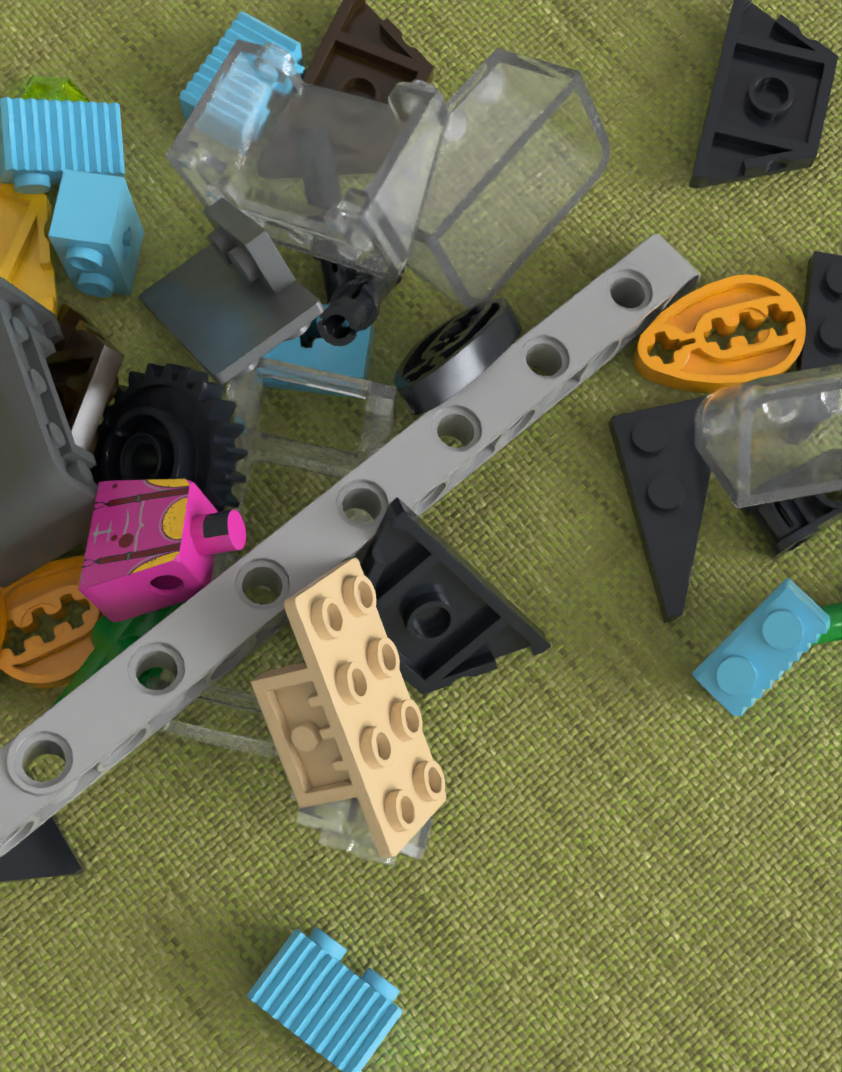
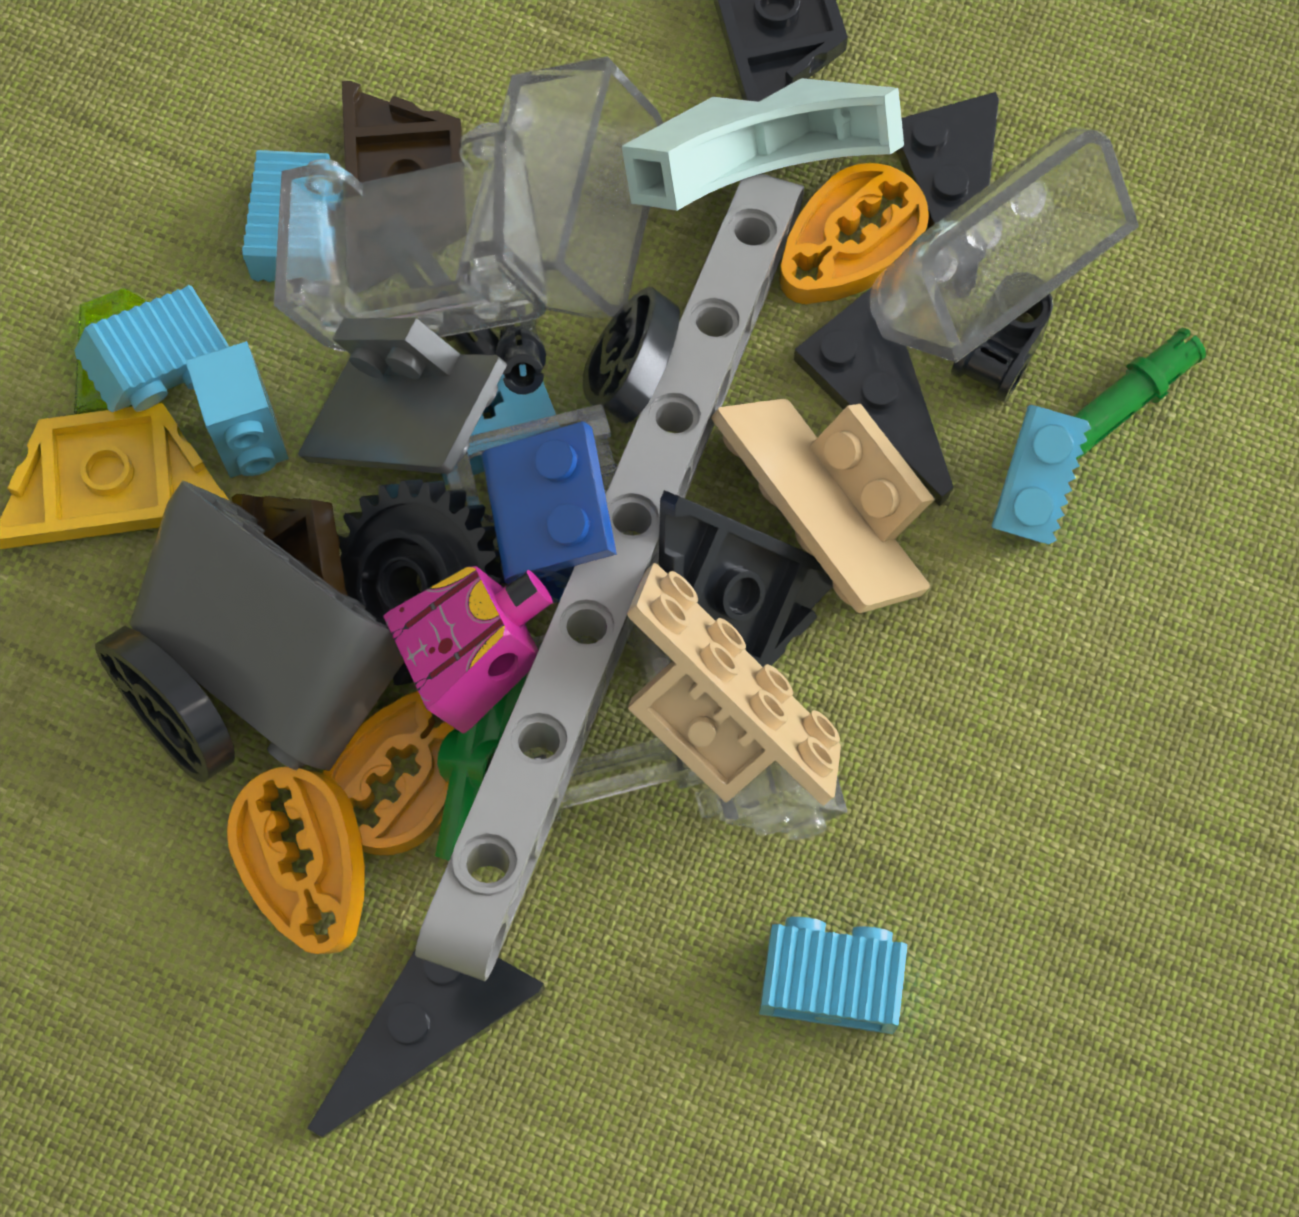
camera: 25 degrees left, 5 degrees down
none -> blue piece [481,421,617,603]
none -> light aqua arch [622,78,904,211]
none -> tan bracket [711,399,935,613]

